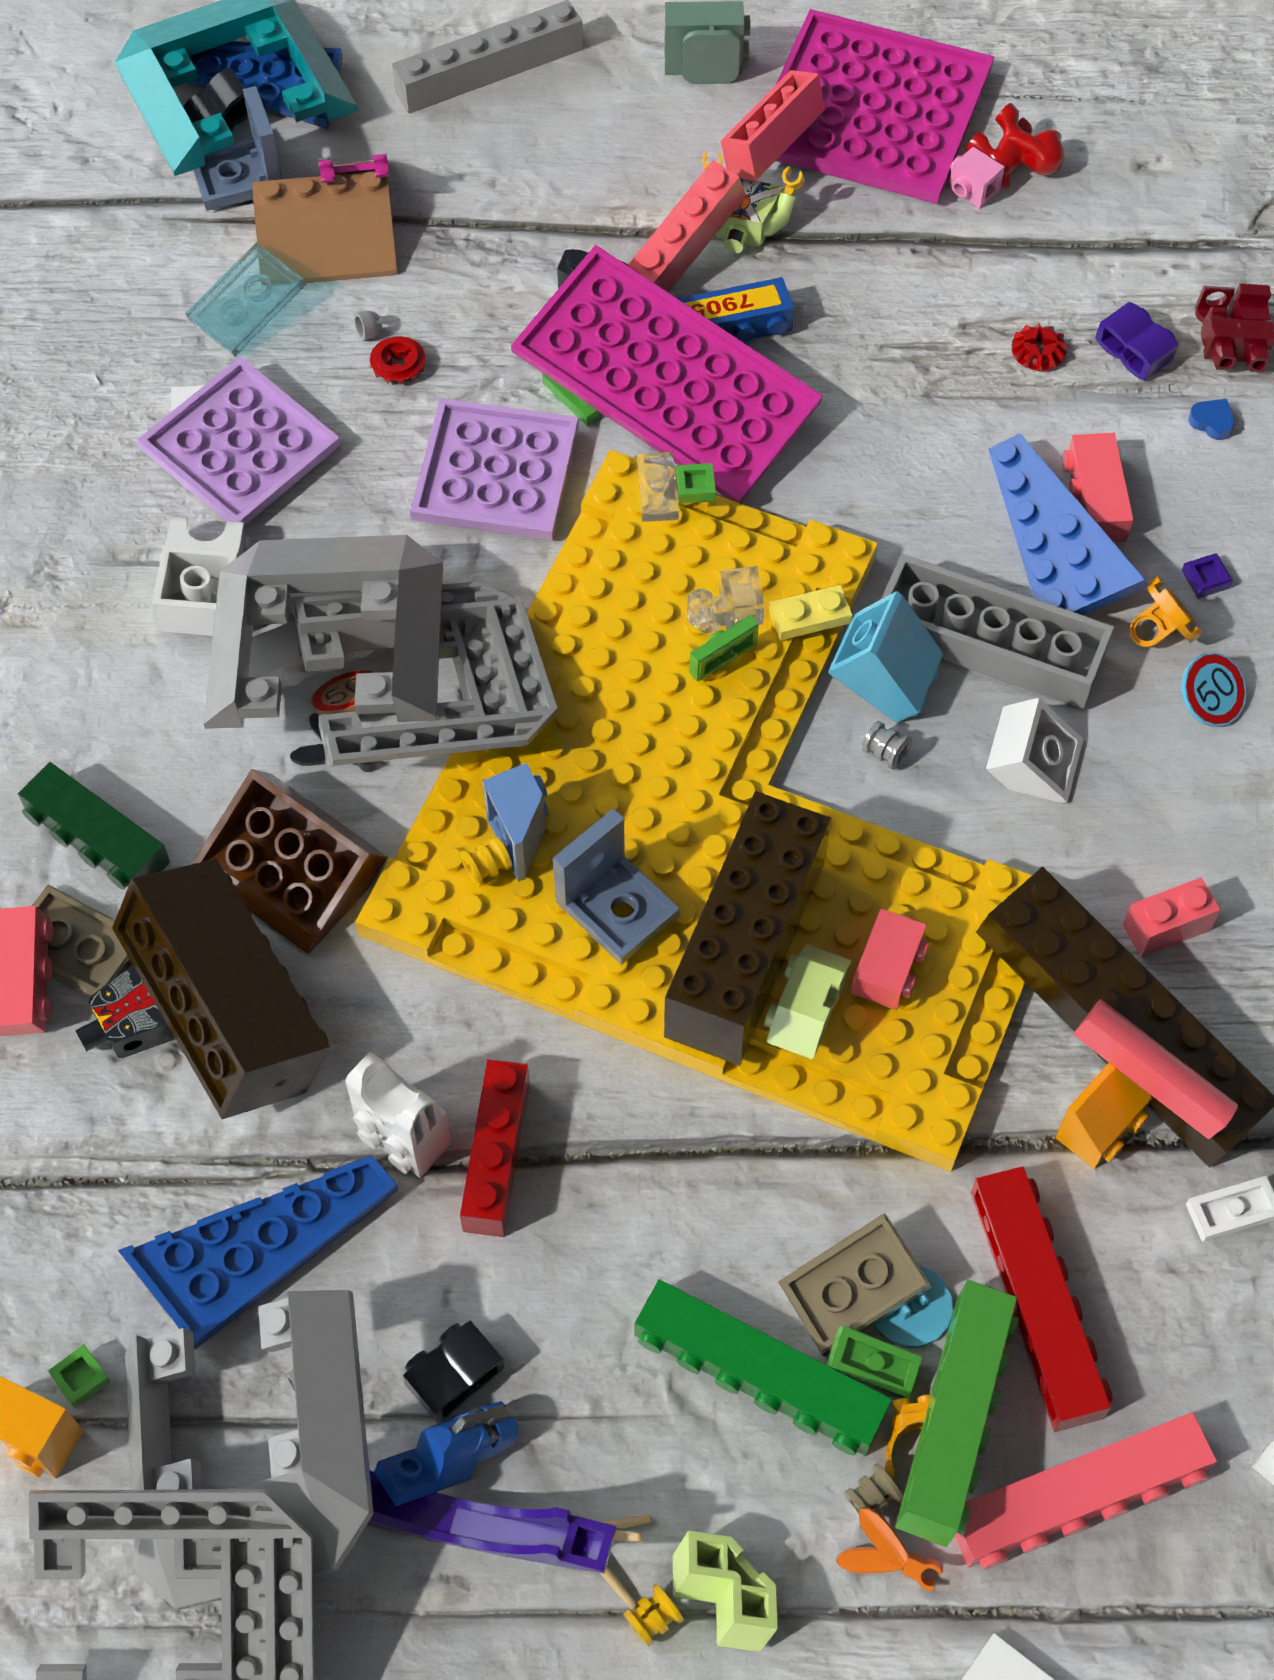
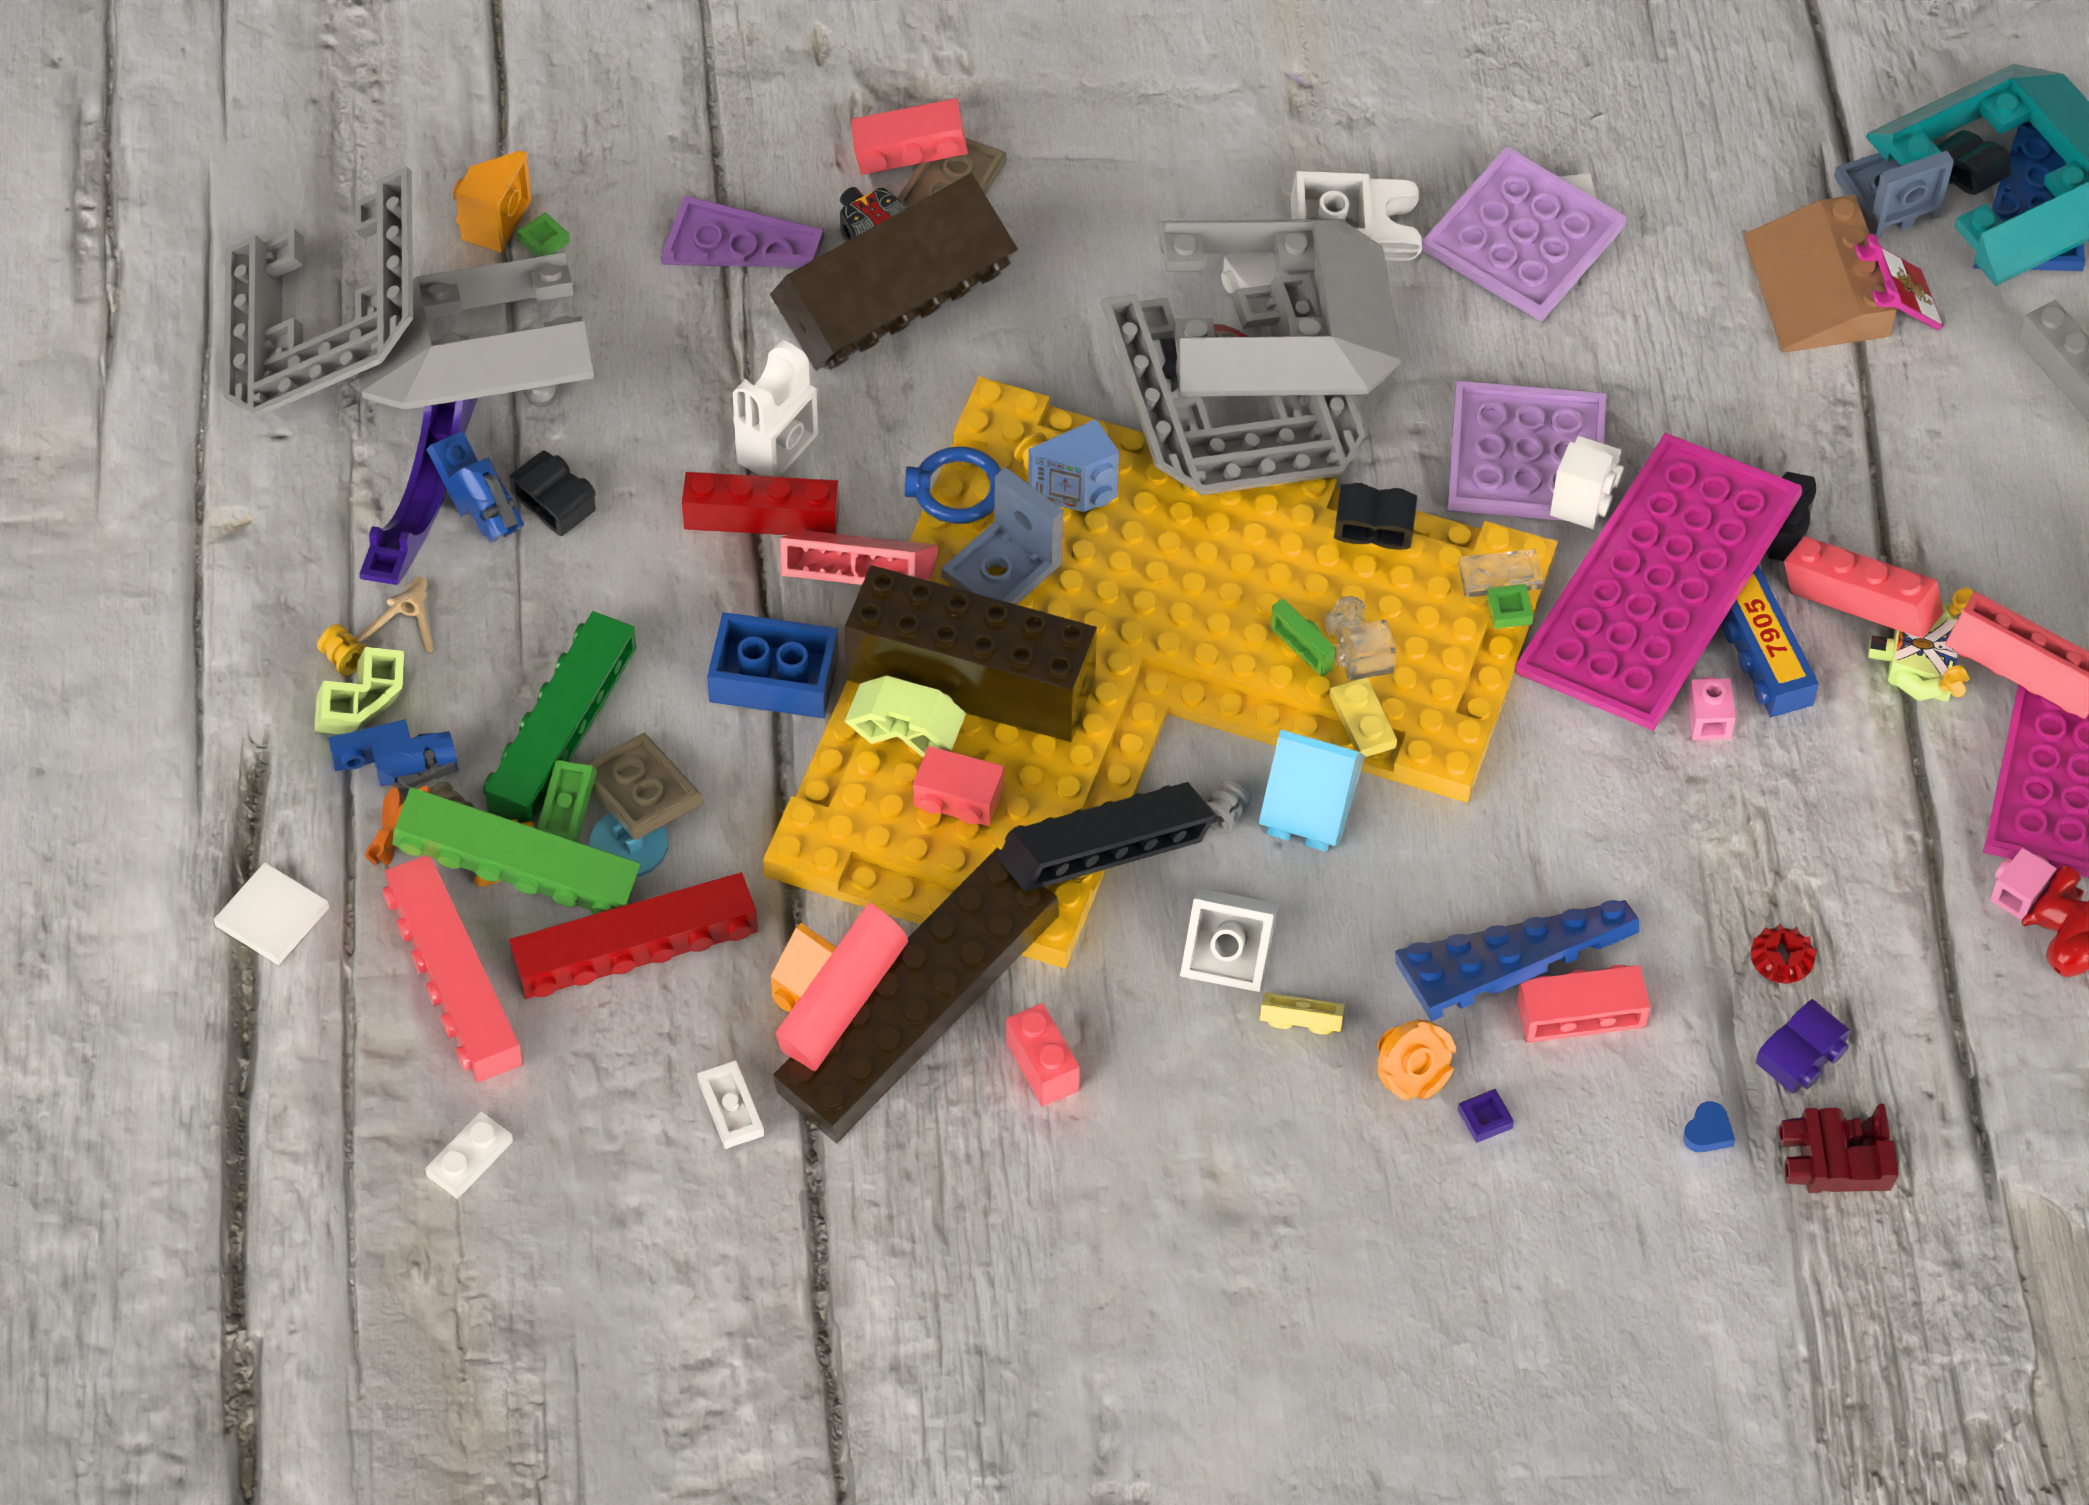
camera: 85 degrees right, 5 degrees down
dark green brick [17,762,170,890] -> none
blue wing [118,1155,398,1350] -> none
clear light blue tile [185,242,306,357] -> none
reddish brown slope [192,769,388,953] -> none
light grey hinge [354,311,382,340] -> none
red gear [370,336,426,385] -> none
light grey brick [881,554,1114,709] -> none
piece [1181,652,1247,727] -> none
none -> blue plate [328,719,459,788]
none -> medium lavender wing [661,196,825,268]
none -> blue brick [707,612,839,719]
none -> coral brick [781,530,938,585]
none -> blue piece [905,446,1001,524]
none -> black brick [997,782,1216,892]
none -> light yellow plate [1260,992,1345,1034]
none -> black brick [1334,483,1417,550]
none -> white brick [1550,436,1625,530]
none -> bright pink brick [1687,677,1736,740]

